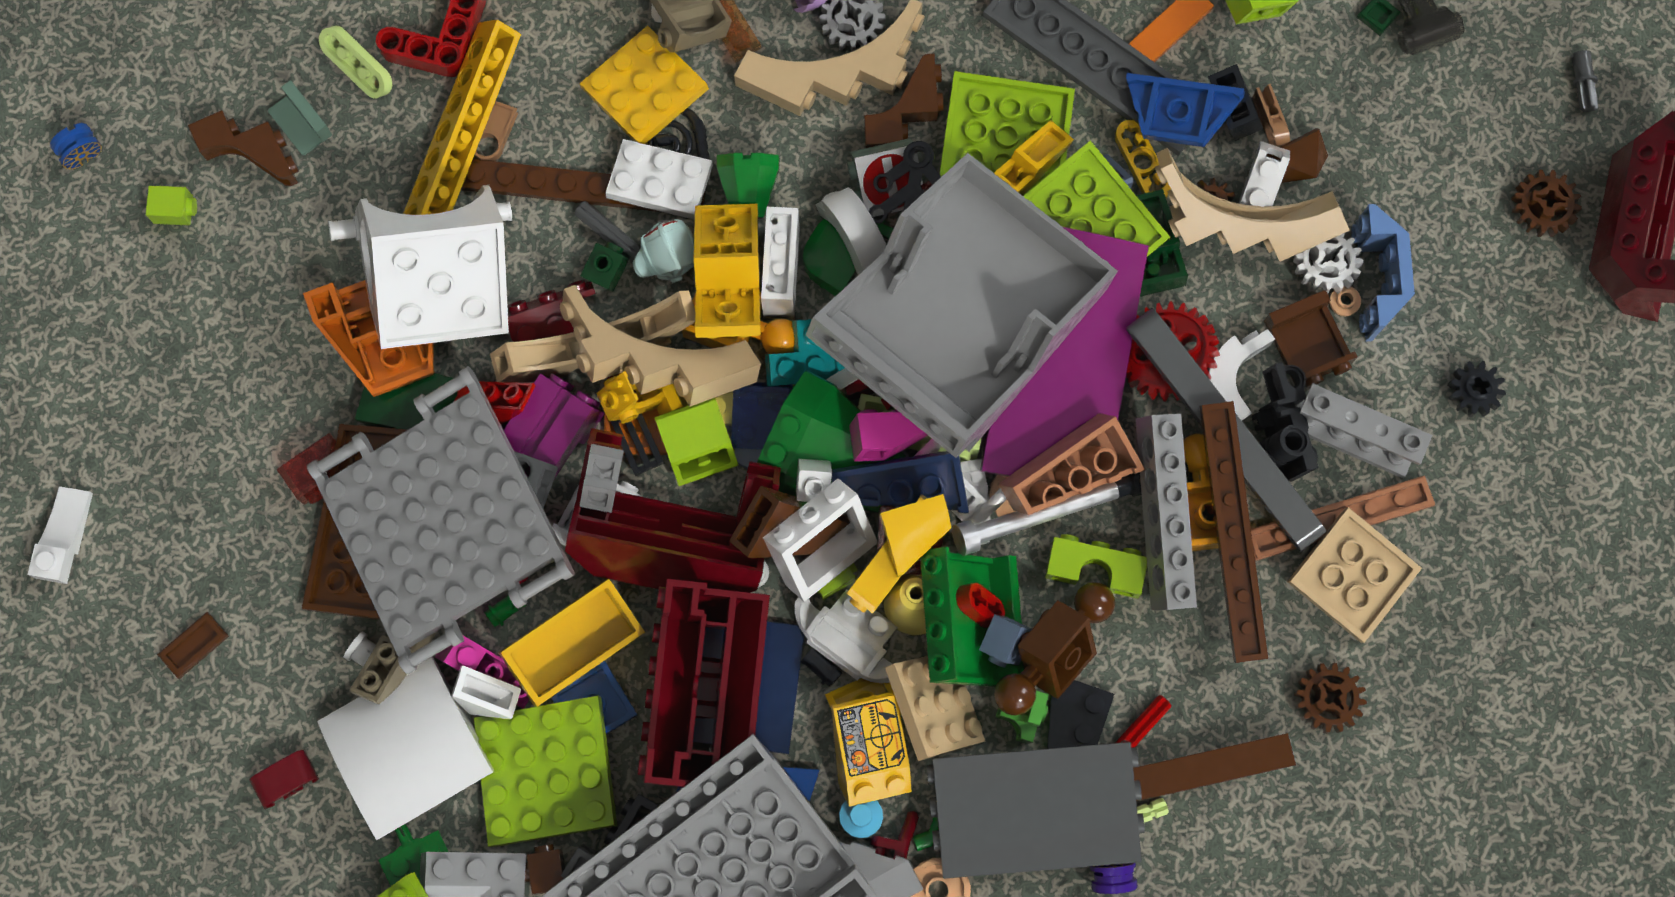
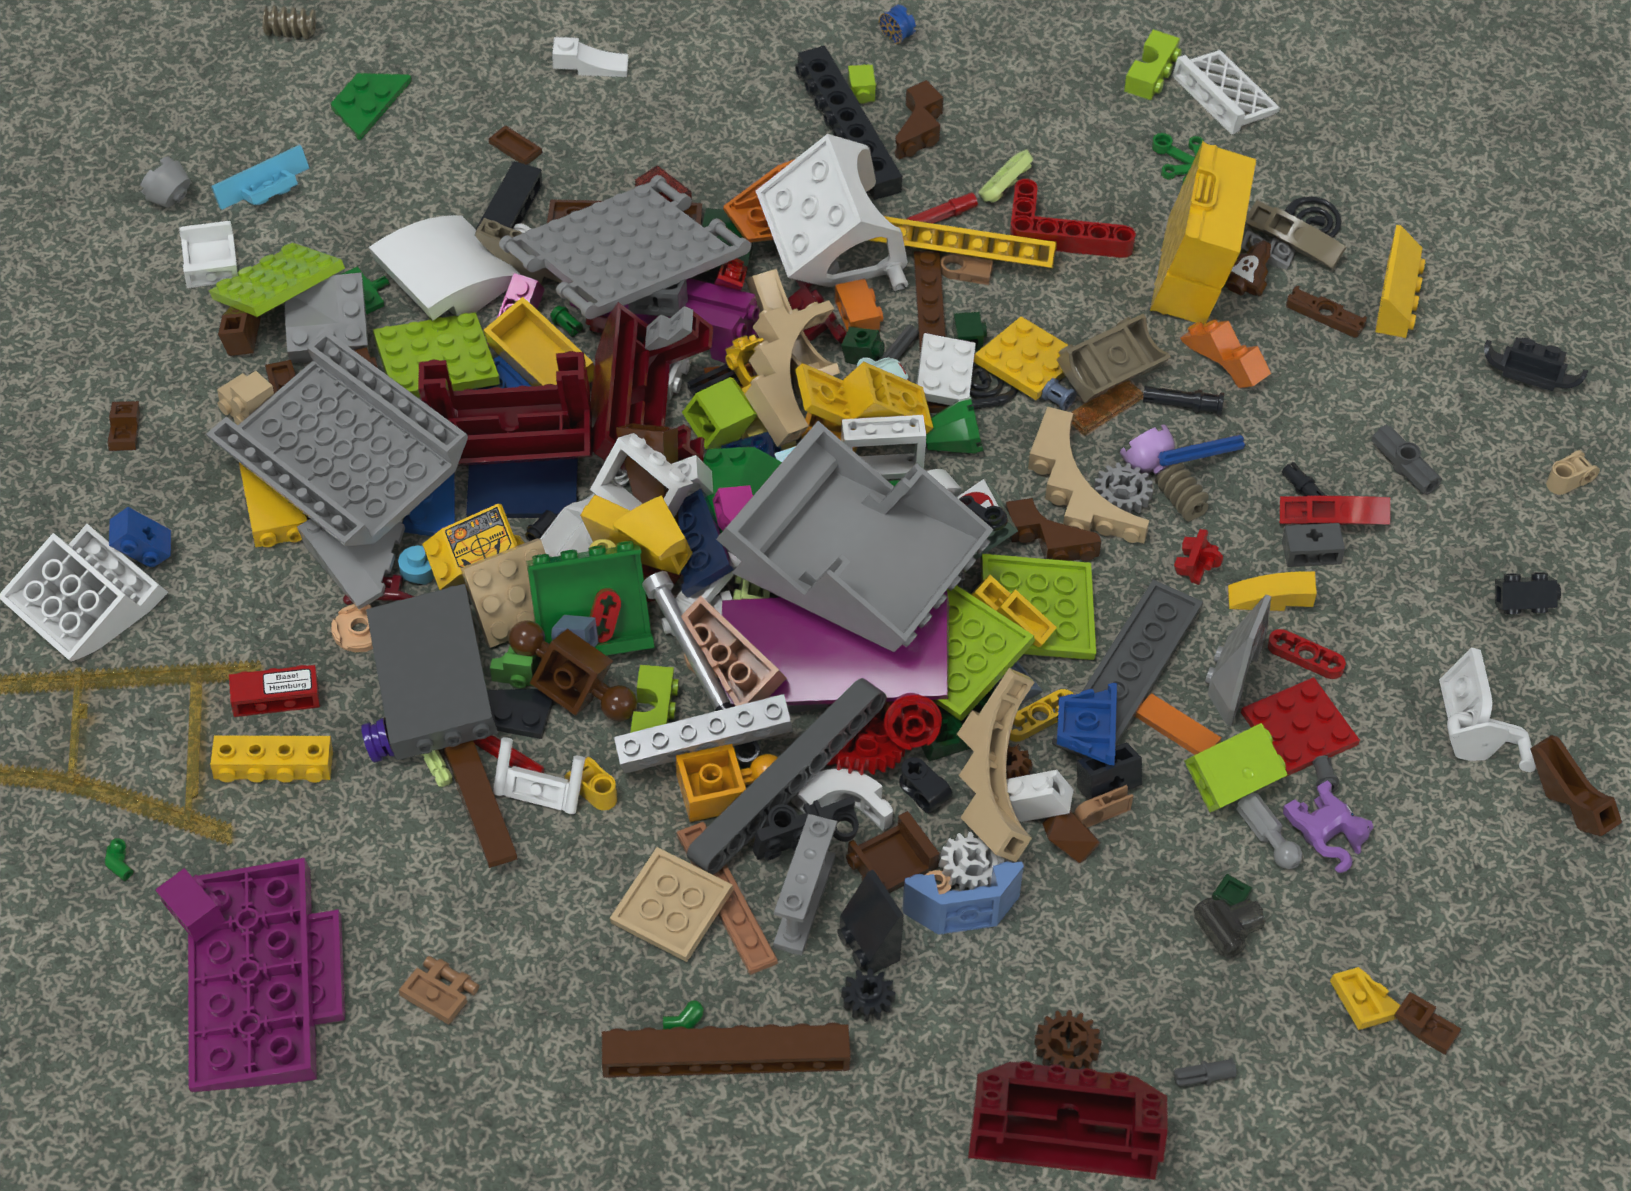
camera: 80 degrees right, 25 degrees down
dark red beam [249,750,319,809] -> none
sand green panel [268,80,332,155] -> none
white slope [451,666,521,720] -> none
reddish brown plate [1199,401,1268,663] -> none
reddish brown gear [1294,663,1367,734] -> none
none -> green wing [330,73,412,140]
none -> medium nougat plate [399,956,479,1025]
none -> black panel [476,162,542,230]
none -> white plate [493,737,585,814]
none -> yellow piece [564,757,617,810]
none -> reddish brown brick [602,1023,850,1078]
none -> green arm [663,1000,704,1029]
none -> black brick [795,45,902,200]
none -> orange brick [835,279,883,332]
none -> black slope [837,869,904,974]
none -> red cone [884,693,942,750]
none -> black piece [899,757,952,814]
none -> red axle [906,192,978,224]
none -> dark green brick [952,312,987,352]
none -> sand blue bush [1041,378,1077,411]

